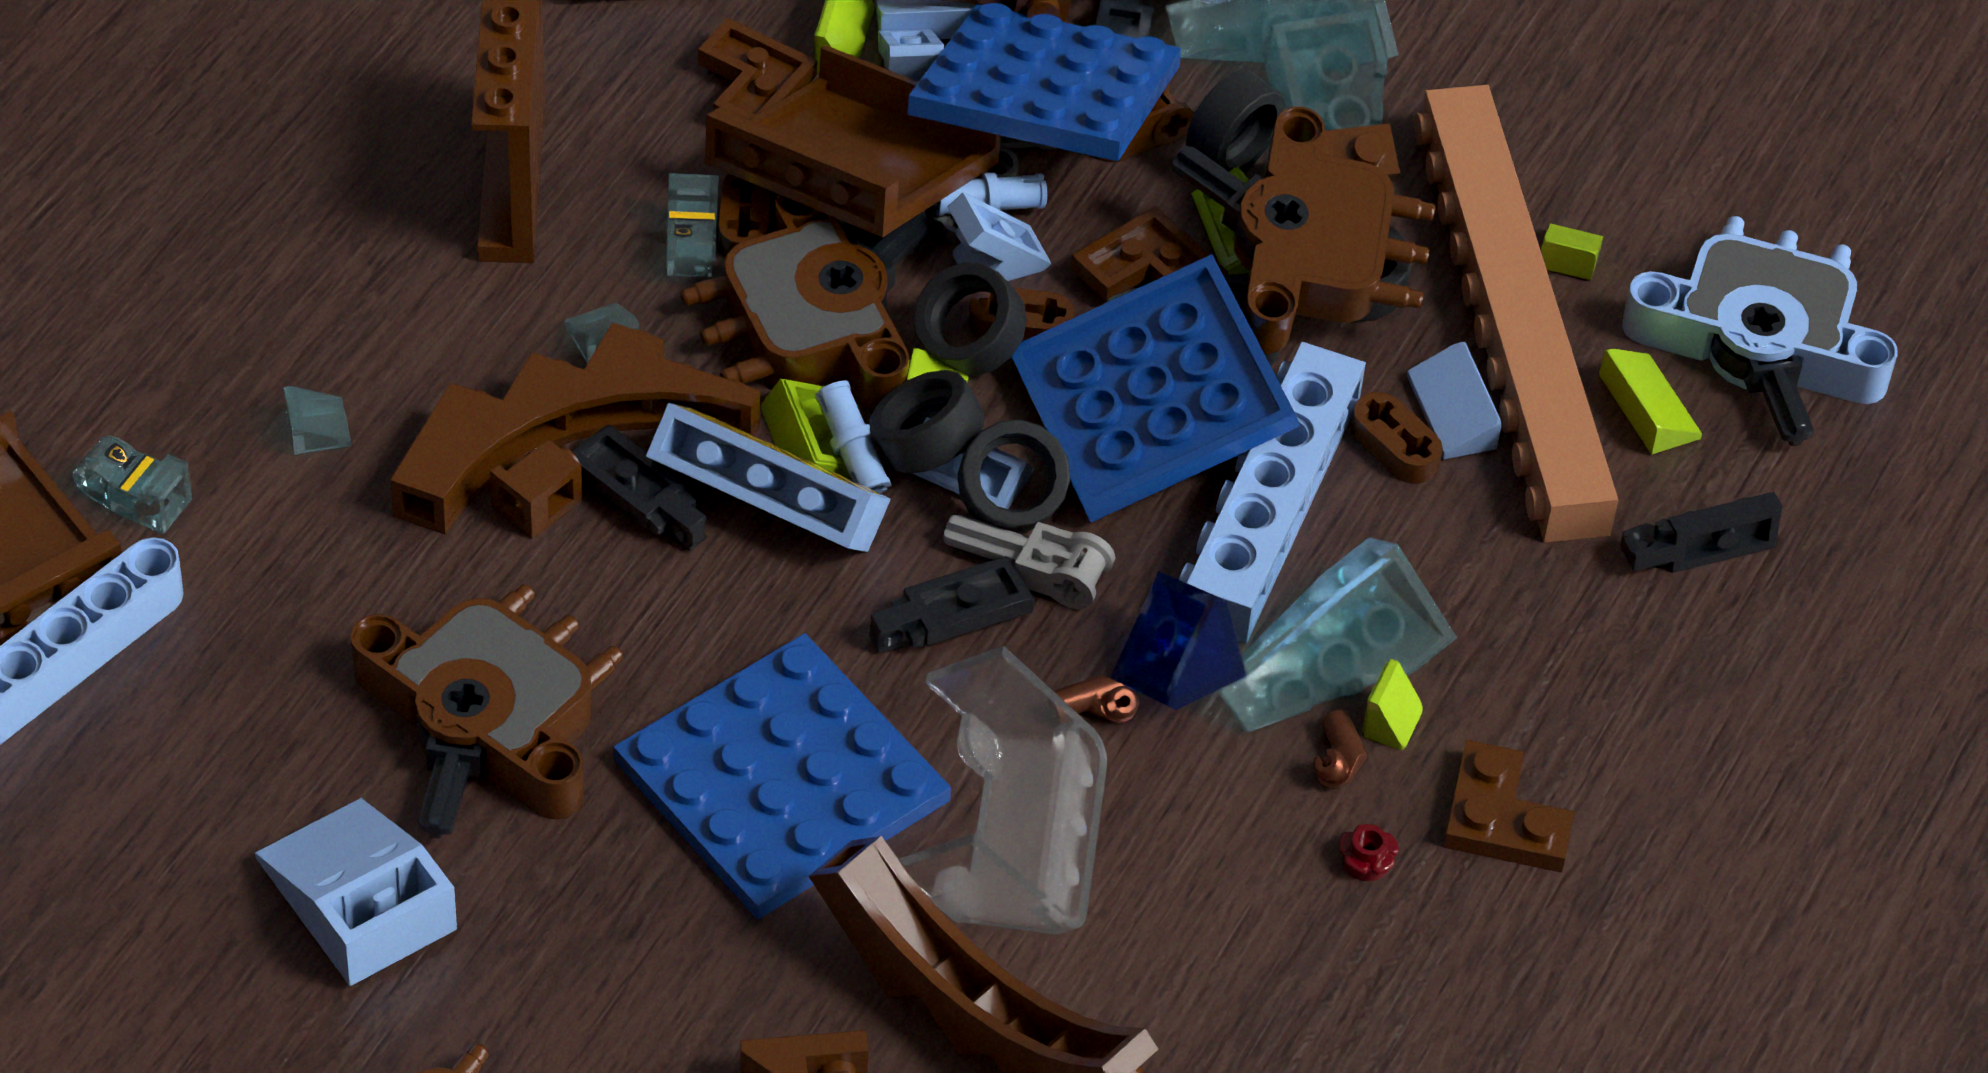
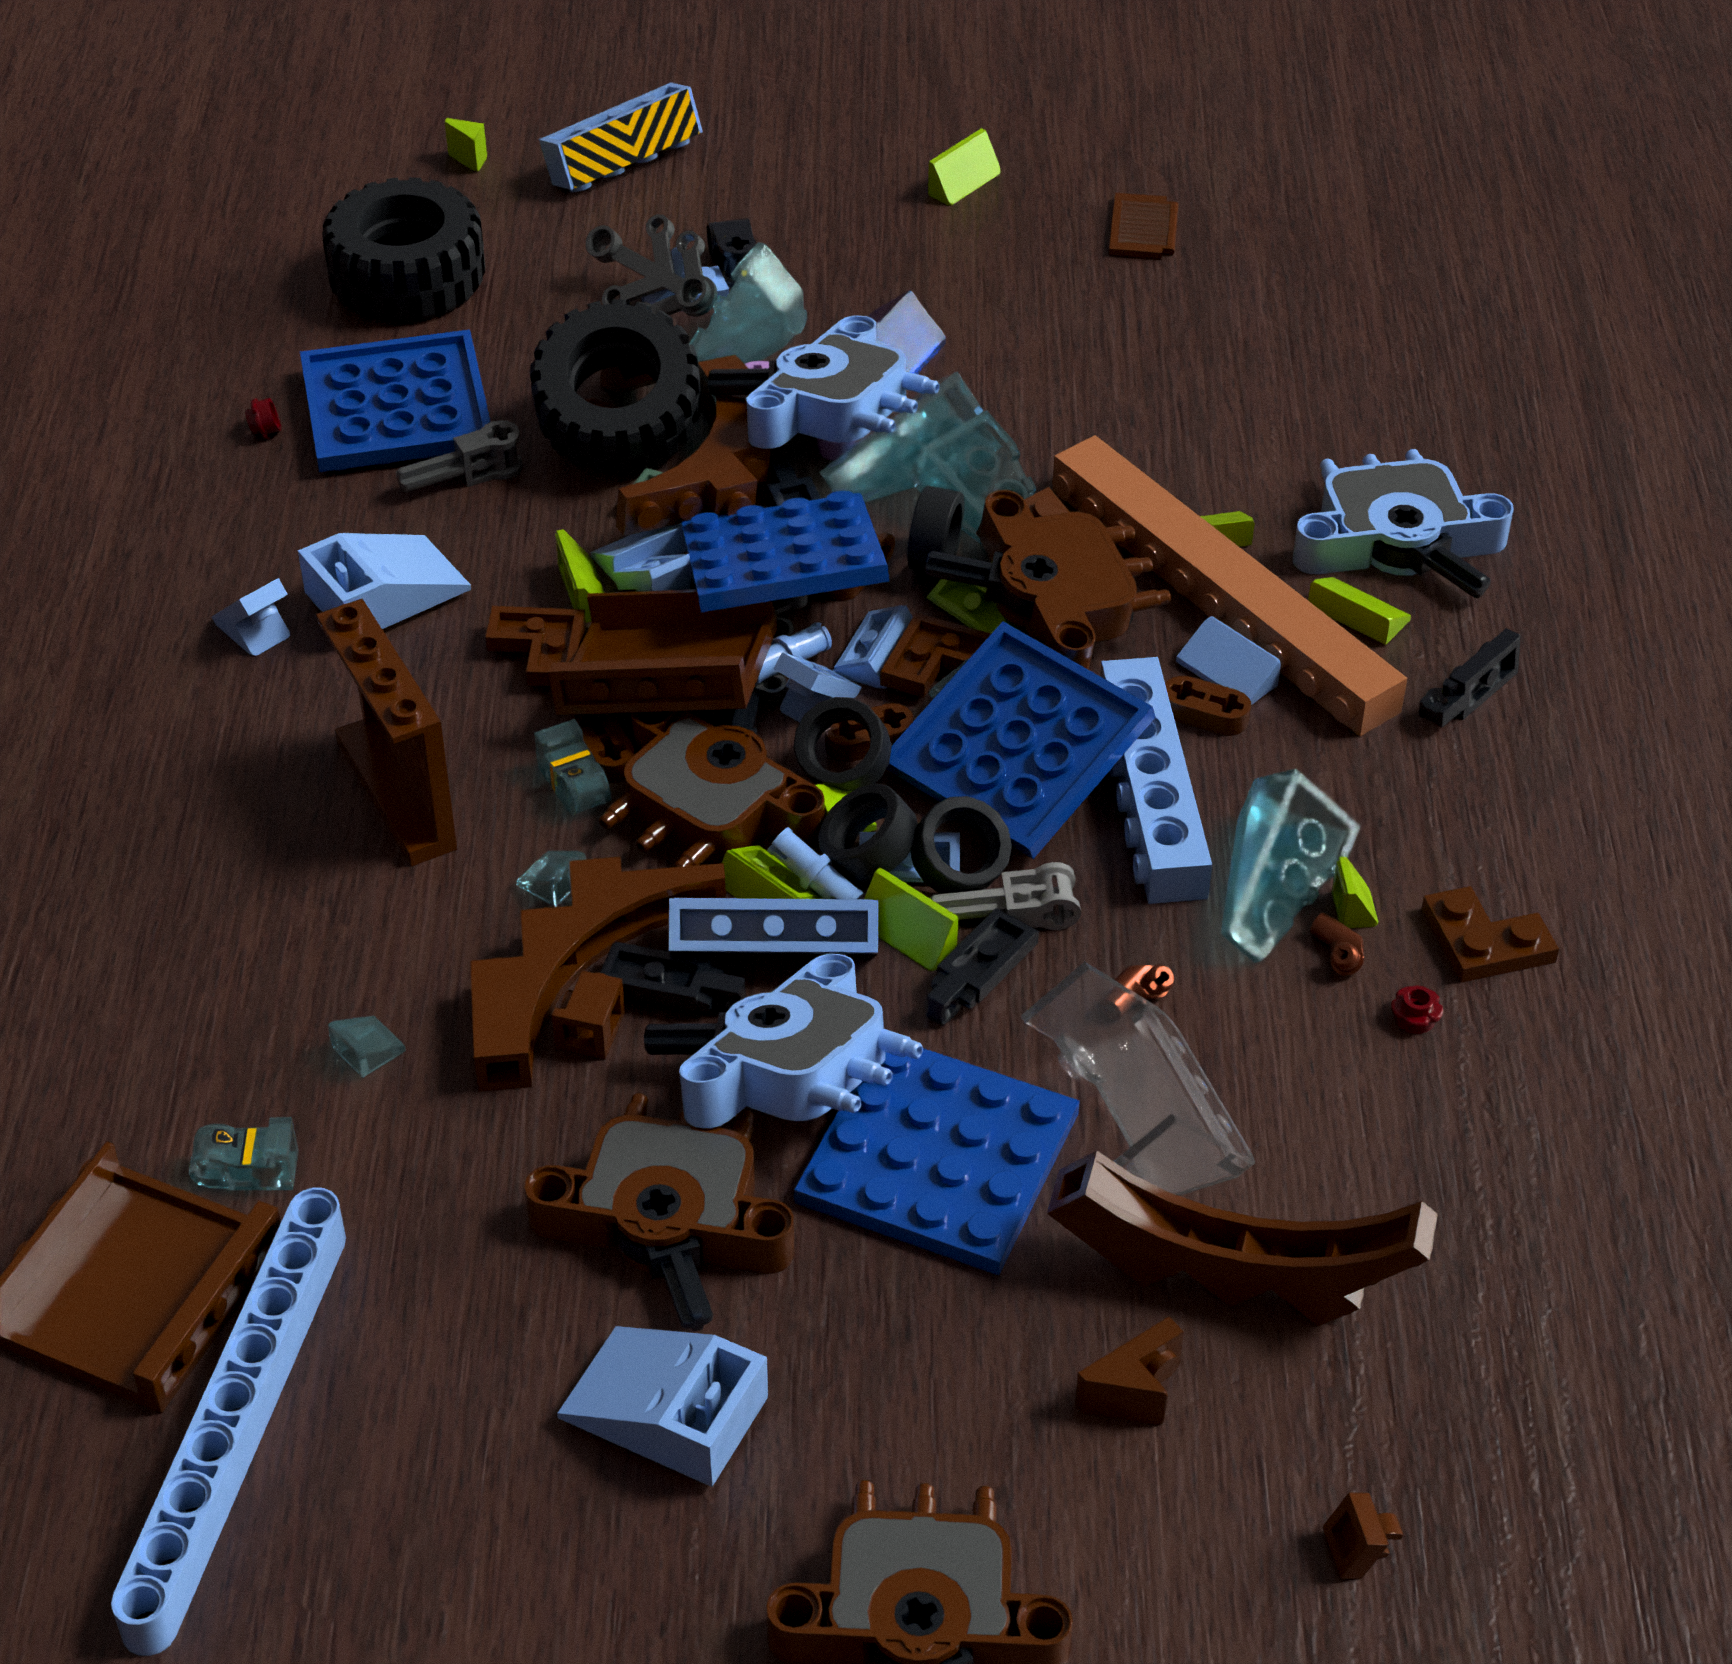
camera: 25 degrees left, 5 degrees down
clear blue slope [1110,571,1247,710] -> none
none -> light blue piece [644,954,923,1128]
none -> light blue slope [833,605,913,689]
none -> lime slope [864,868,958,971]

